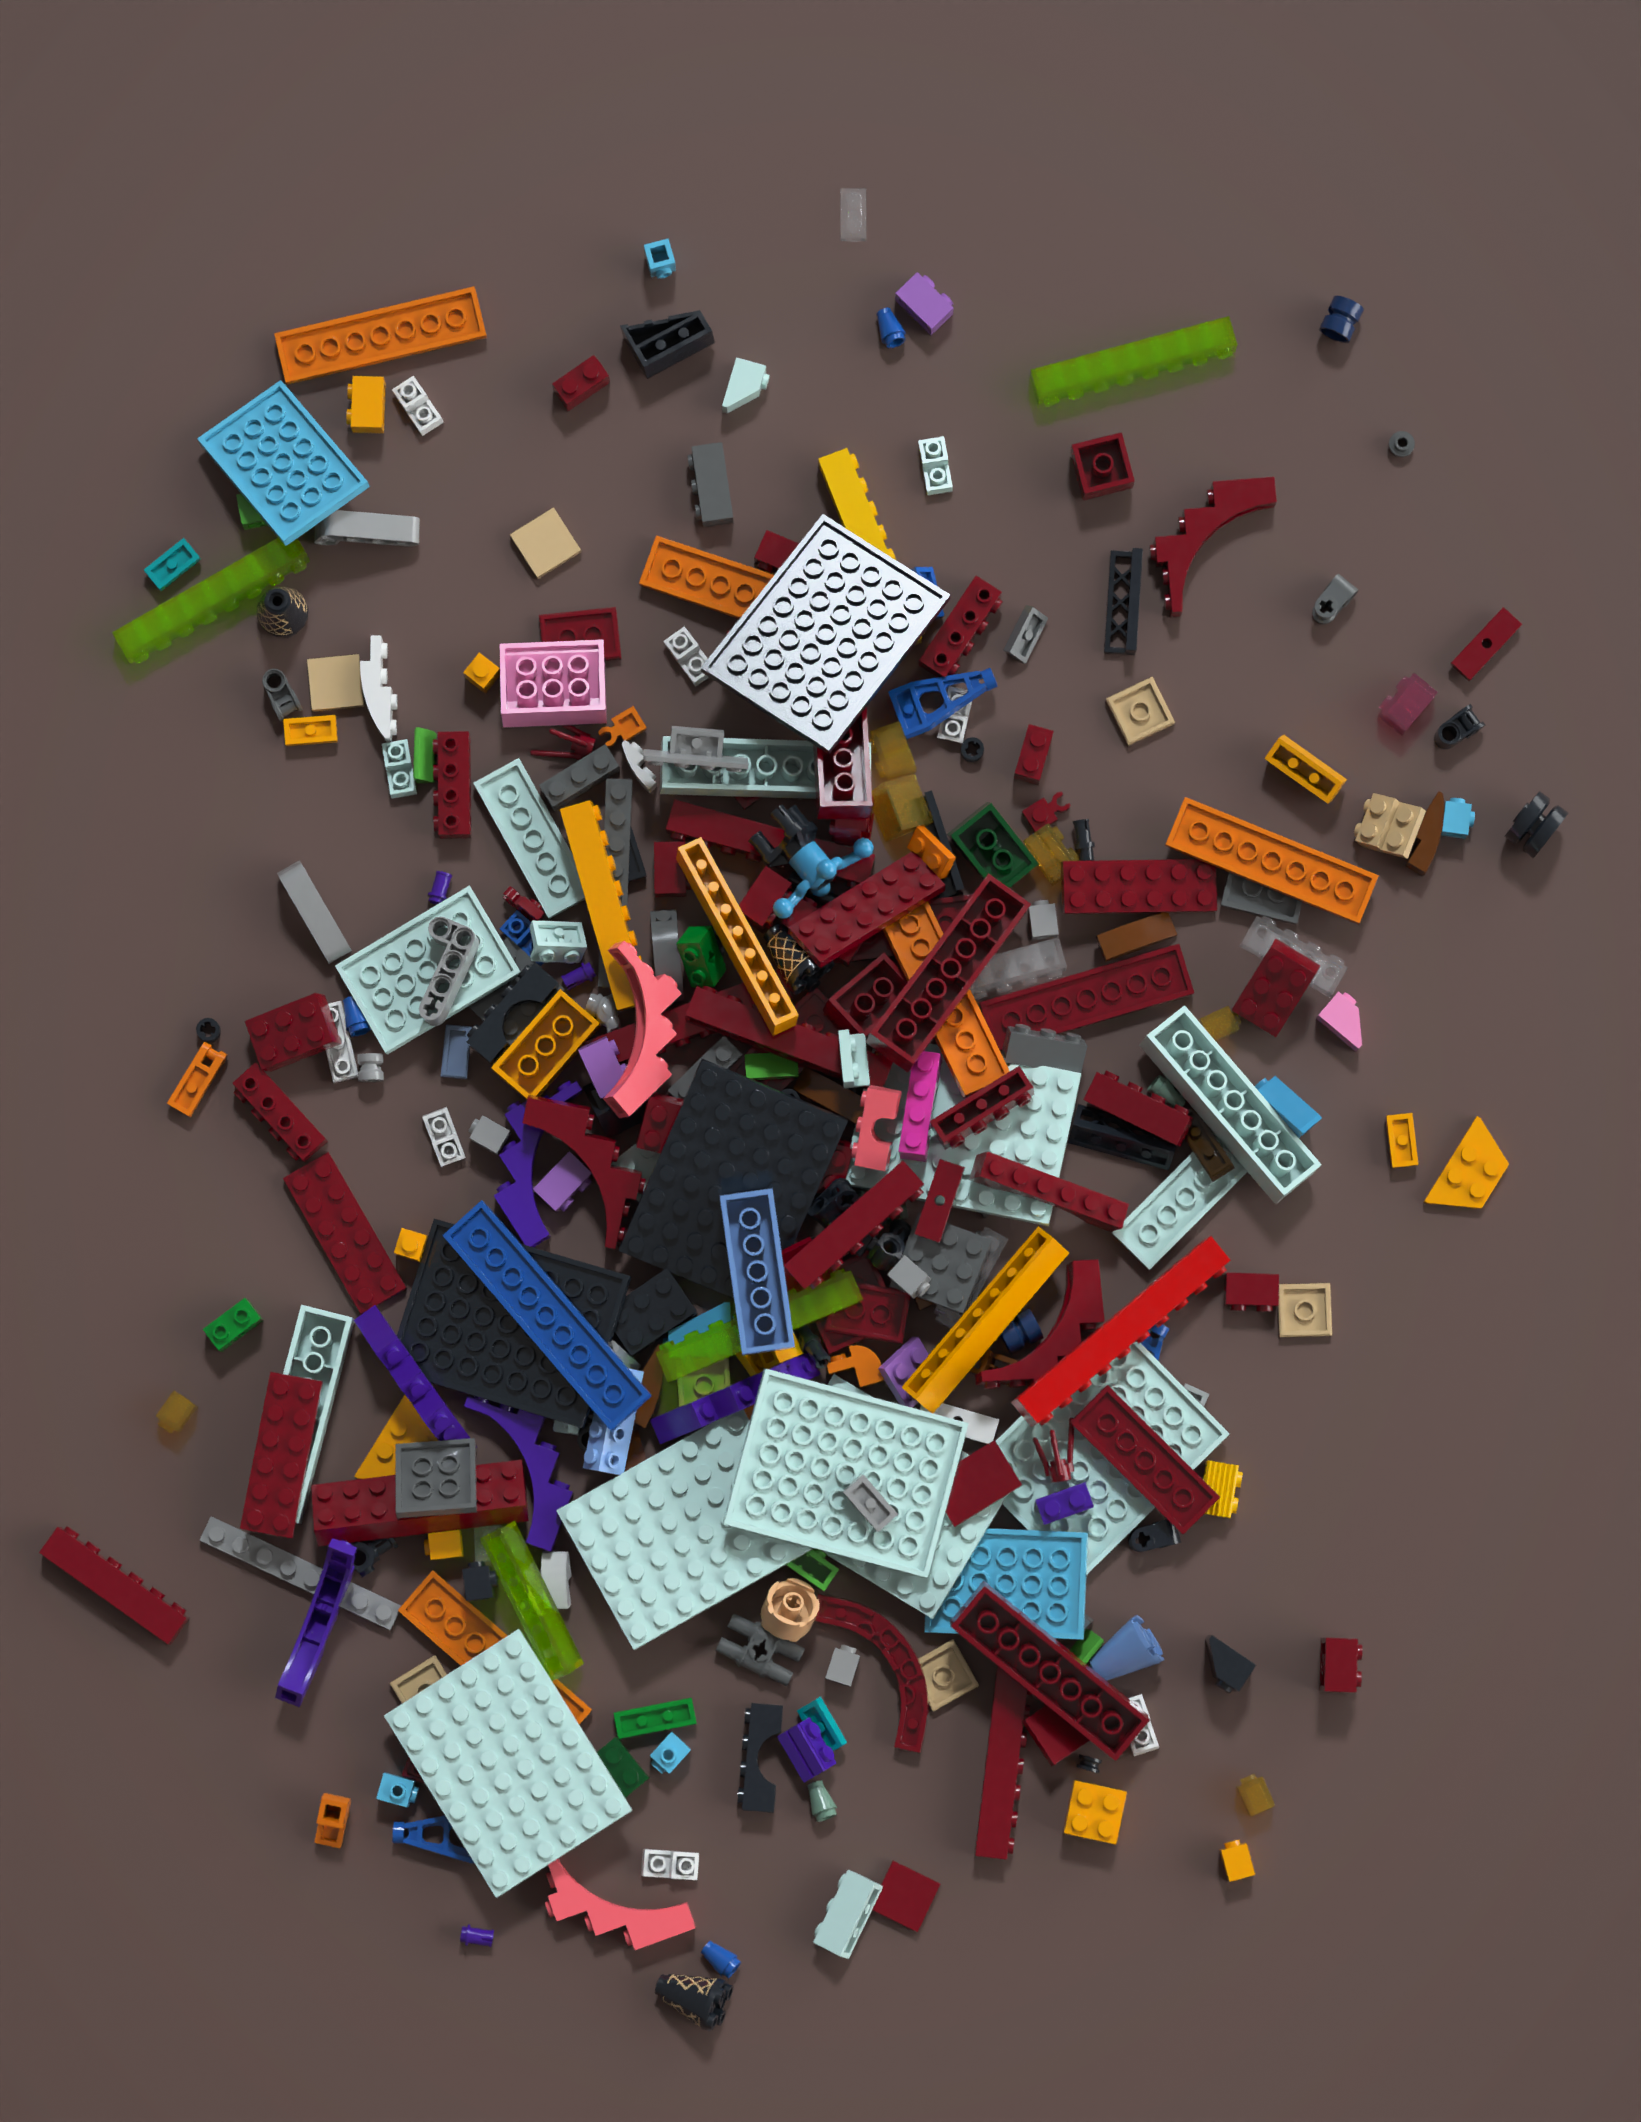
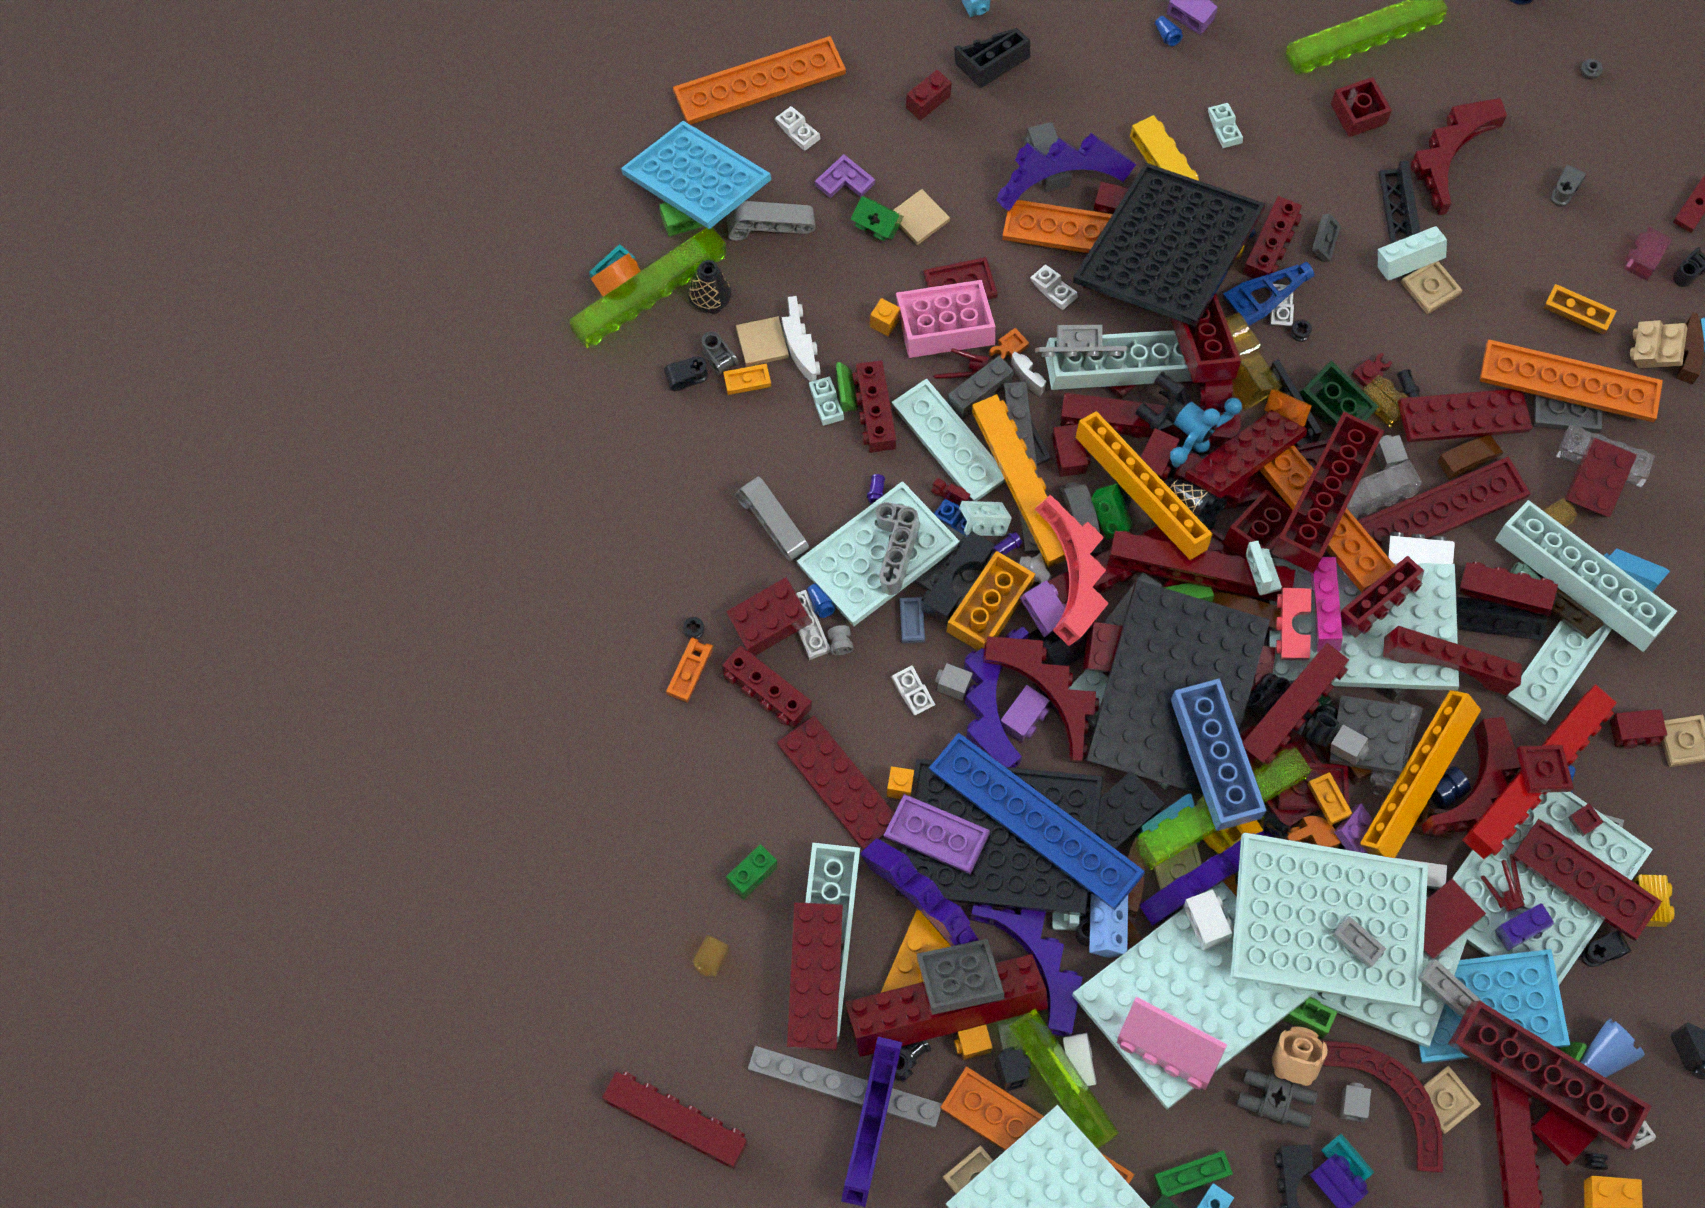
camera: 10 degrees left, 15 degrees down
light orange brick [346,376,386,433] -> none
light aqua slope [722,357,770,413] -> none
dark red tile [914,1159,965,1243] -> none
dark red brick [1014,724,1054,785] -> none
bright pink slope [1316,991,1362,1051] -> none
none -> orange brick [591,253,641,296]
none -> black piece [664,356,708,391]
none -> medium lavender plate [815,154,875,198]
none -> green brick [851,196,904,241]
none -> medium lavender tile [884,794,990,874]
none -> dark purple arch [996,133,1136,211]
none -> bright pink slope [1116,997,1227,1090]
none -> white brick [1184,890,1234,950]
none -> light orange plate [1308,772,1352,825]
none -> light aqua brick [1378,226,1447,281]
none -> light grey plate [1418,959,1485,1018]
none -> dark red tile [1516,745,1574,793]
none -> dark red plate [1568,803,1604,837]

